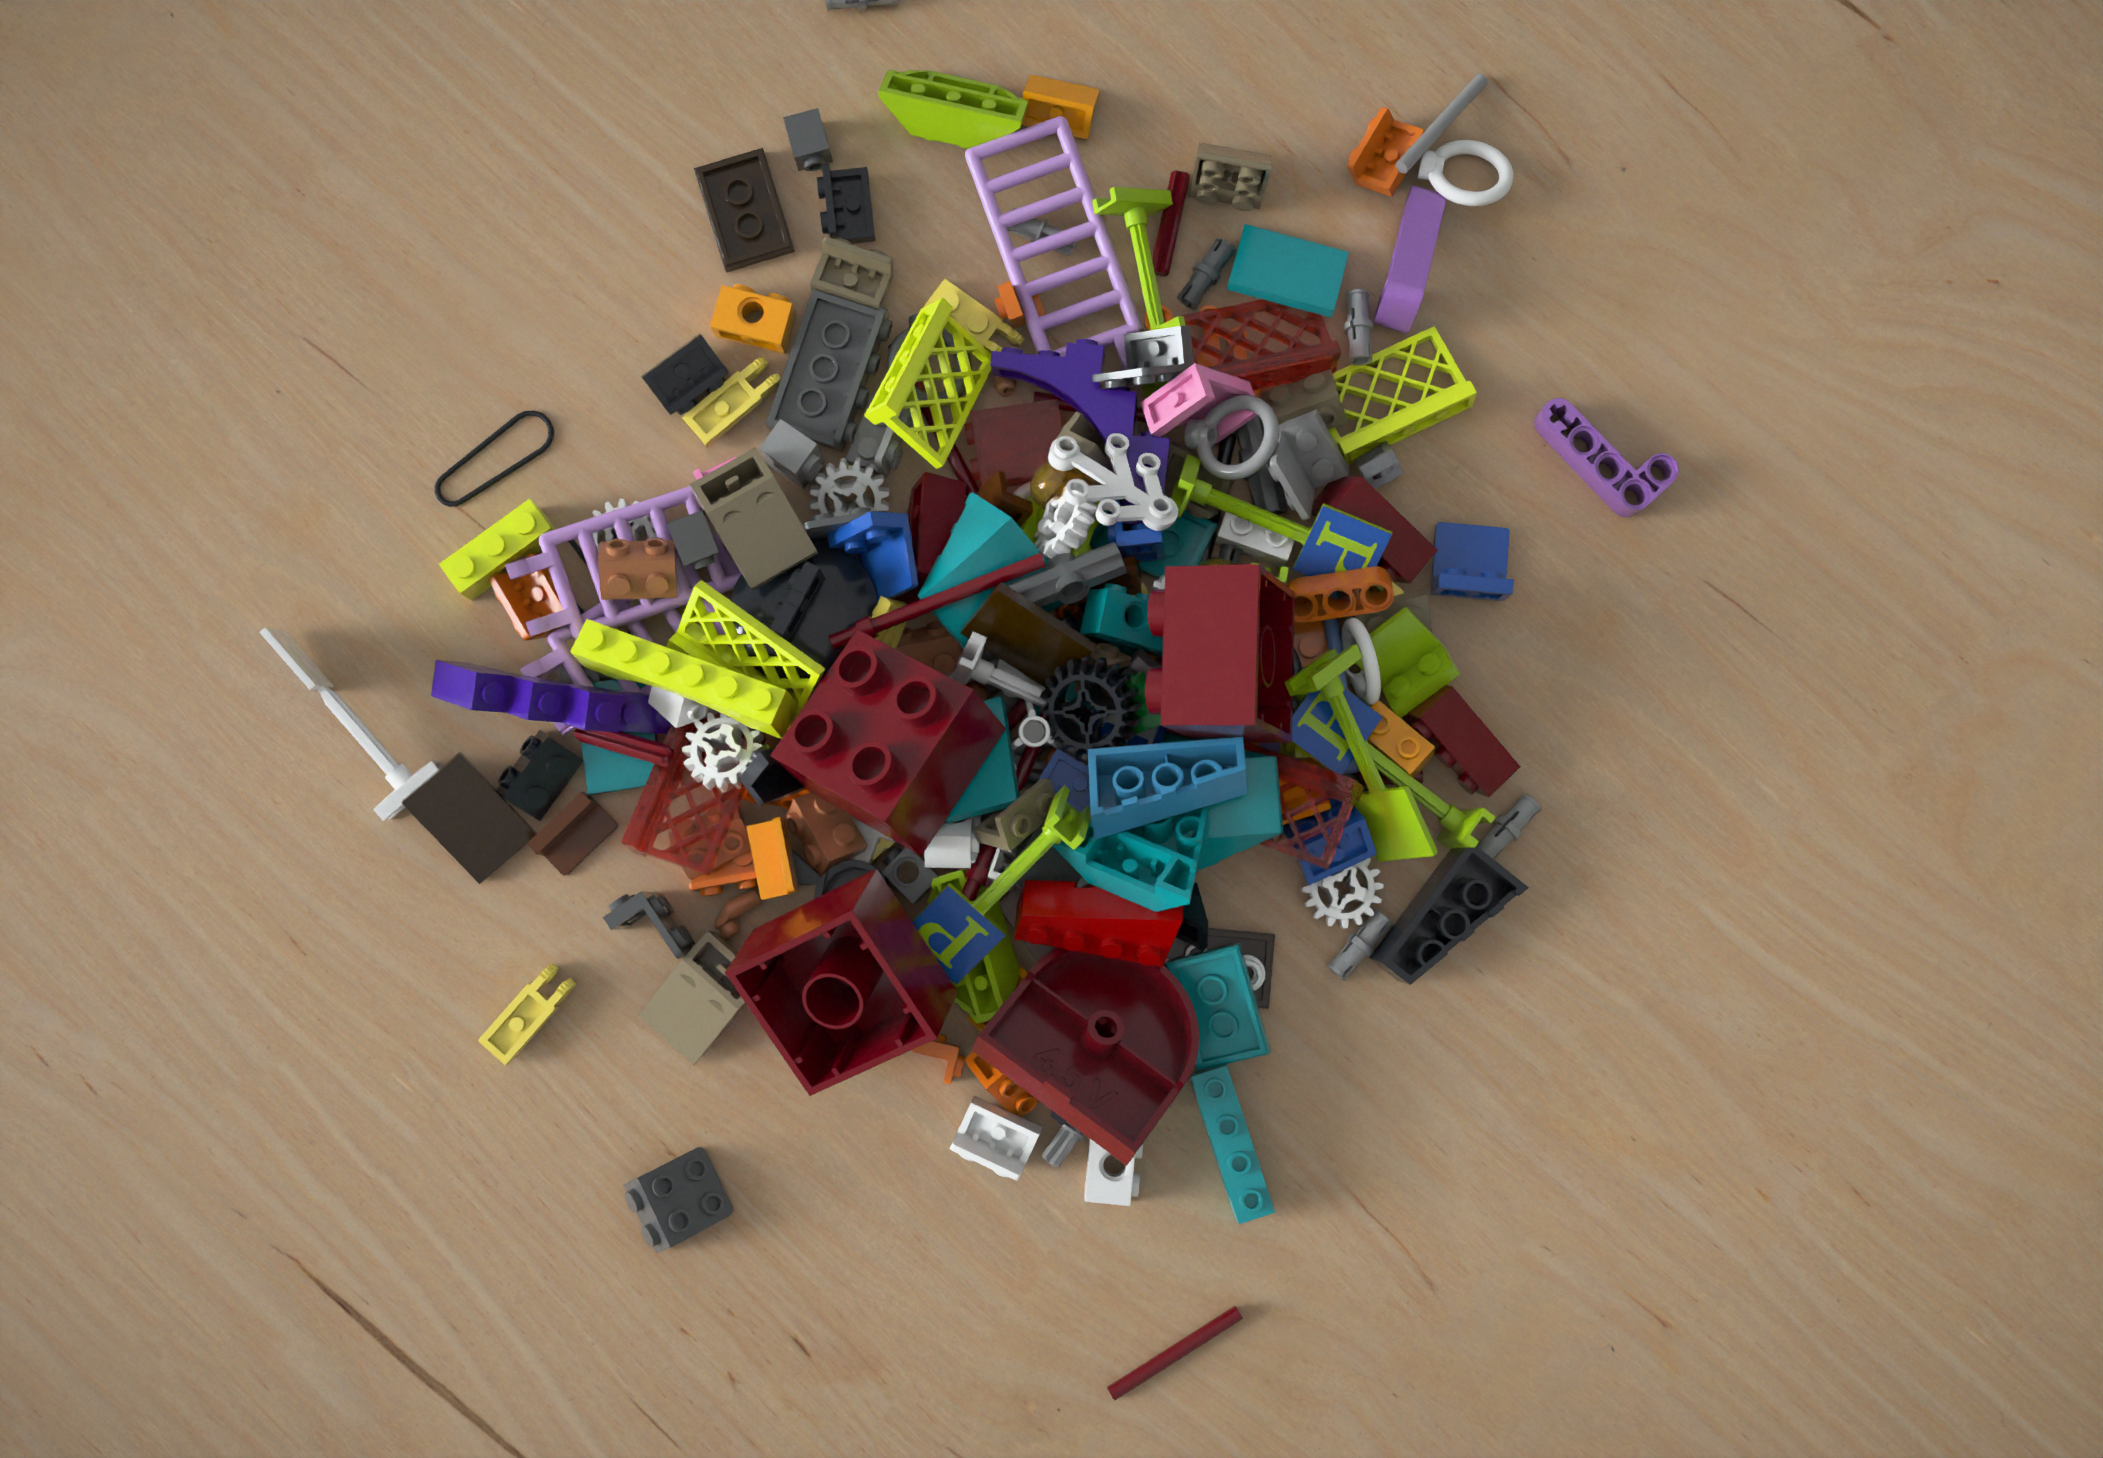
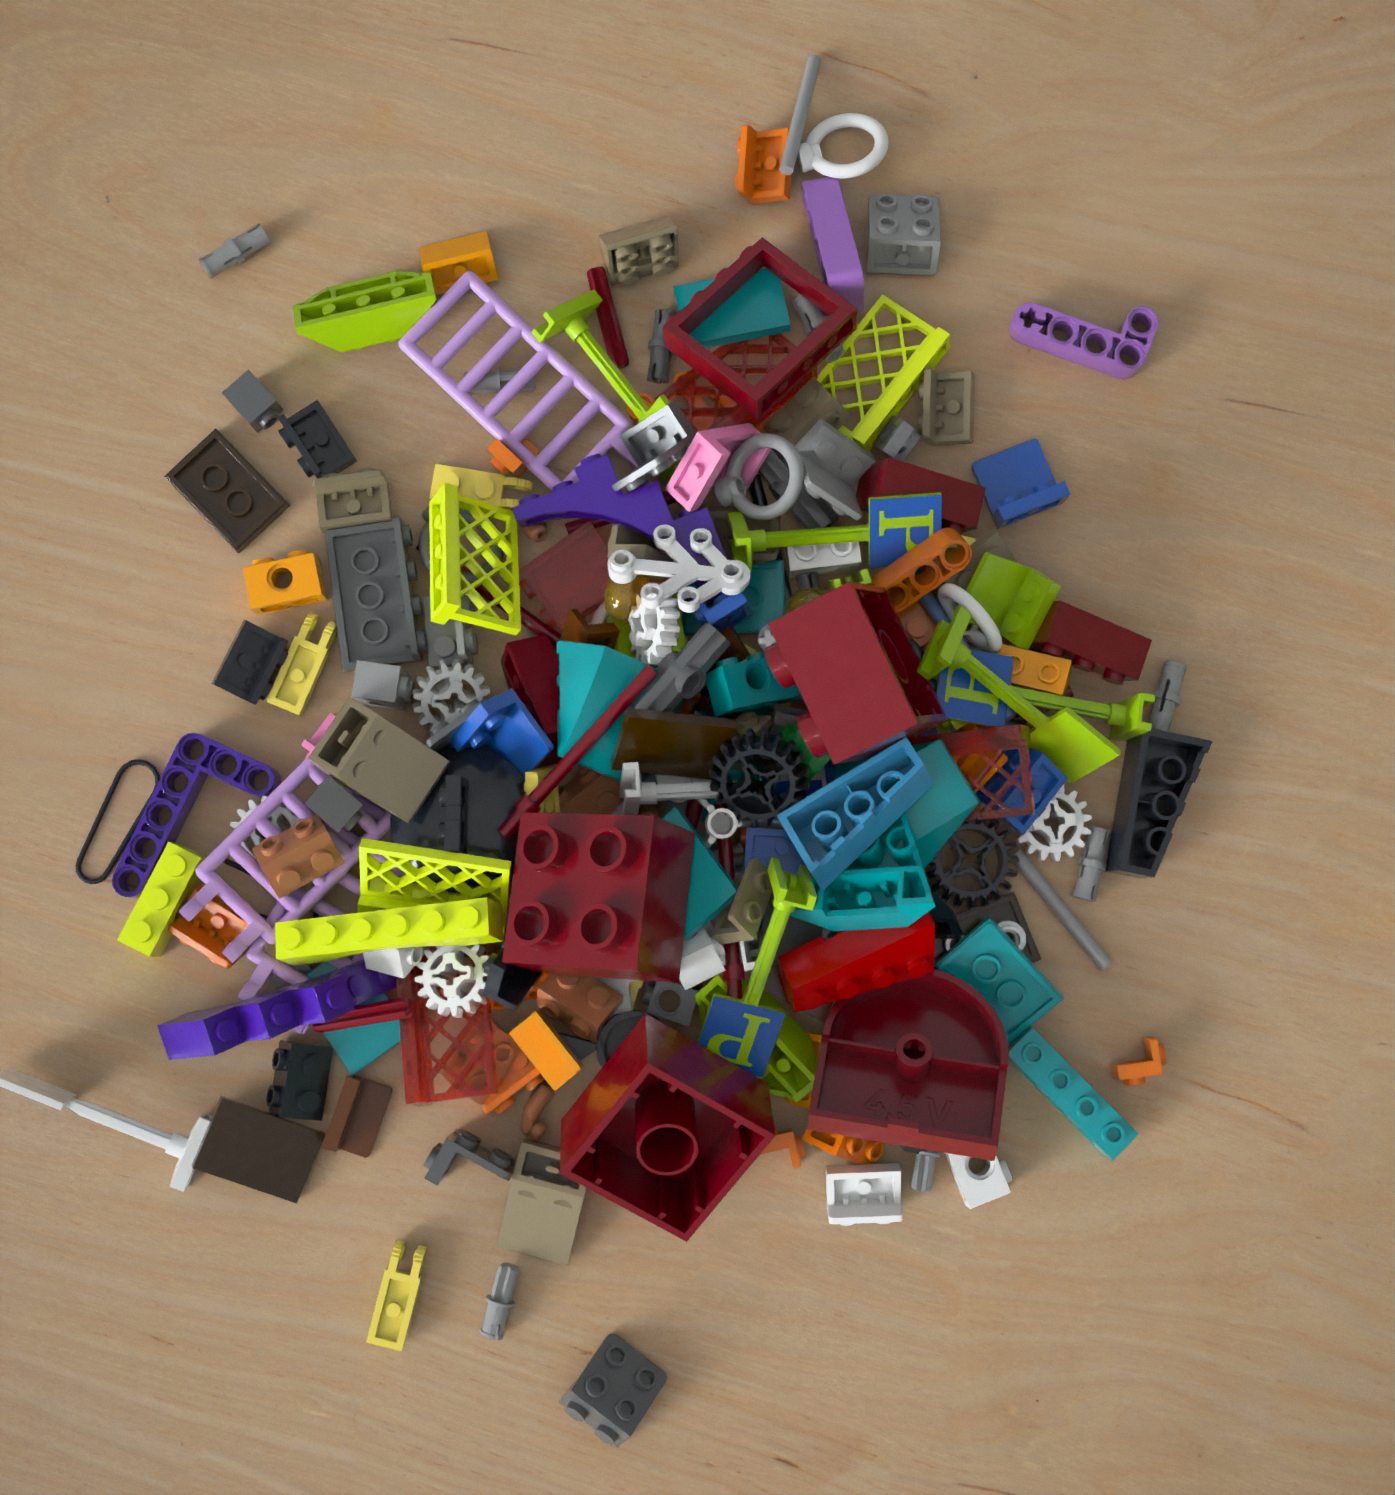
camera: 25 degrees left, 0 degrees up
dark red bar [1107,1306,1243,1400] -> none
none -> dark purple beam [112,733,282,898]
none -> light grey axle [480,1262,519,1340]
none -> dark red window [663,237,857,421]
none -> light grey bracket [866,193,941,275]
none -> dark tan bracket [918,368,975,446]
none -> black gear [925,813,1019,910]
none -> light grey bar [1011,849,1112,971]
none -> orange bracket [1110,1036,1166,1086]

